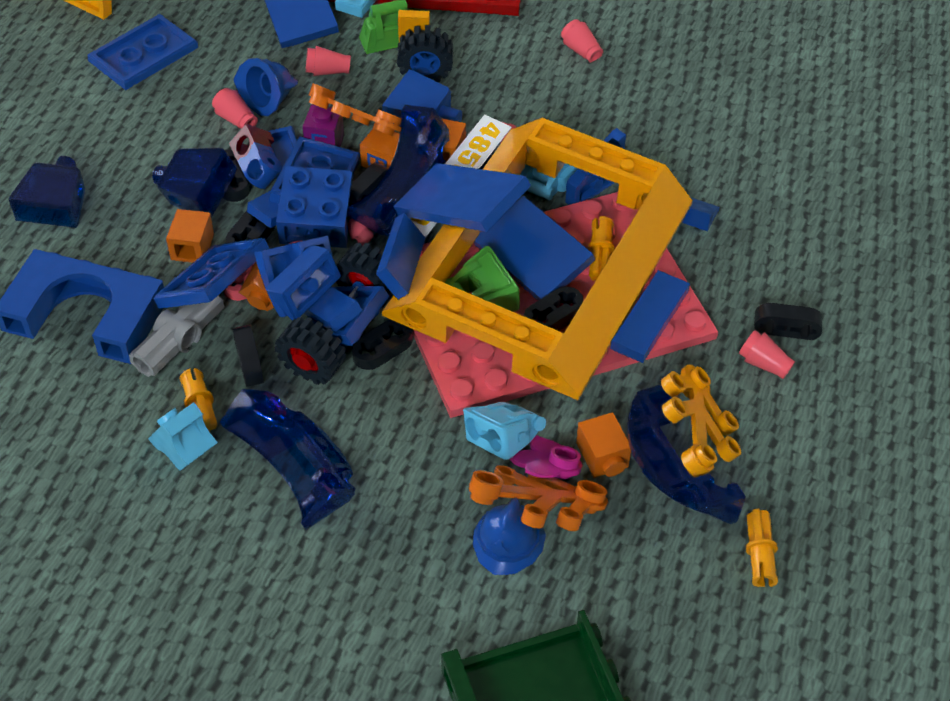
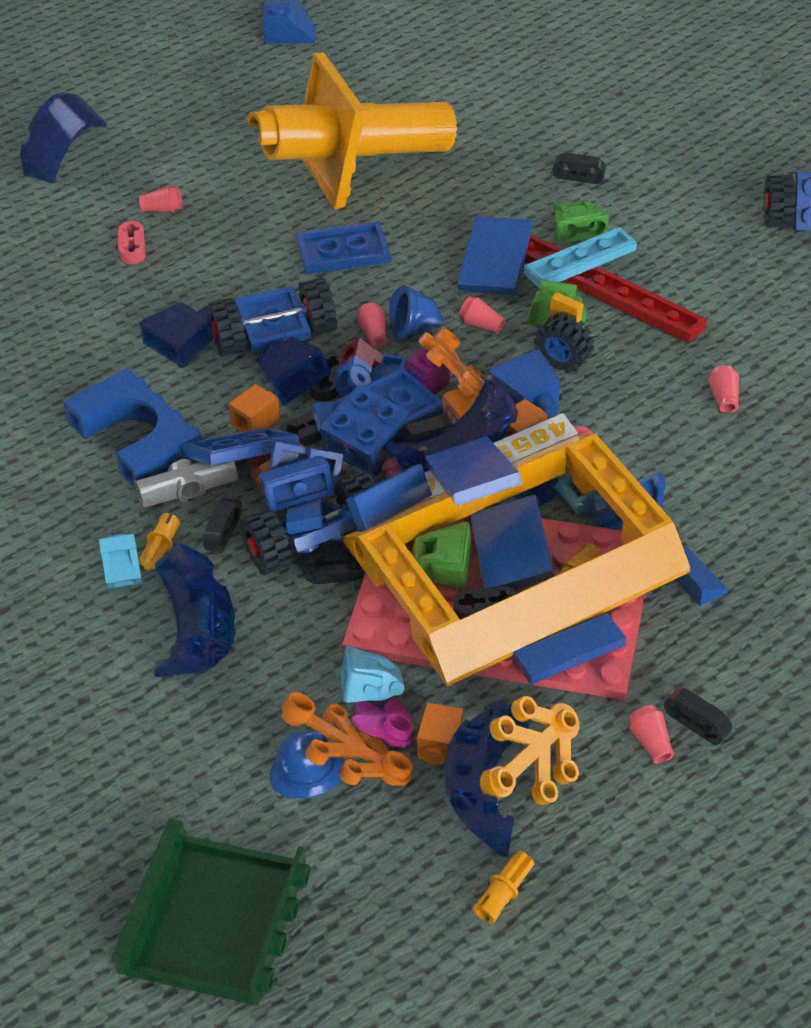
camera: 35 degrees right, 5 degrees down
none -> plate [208,277,337,357]

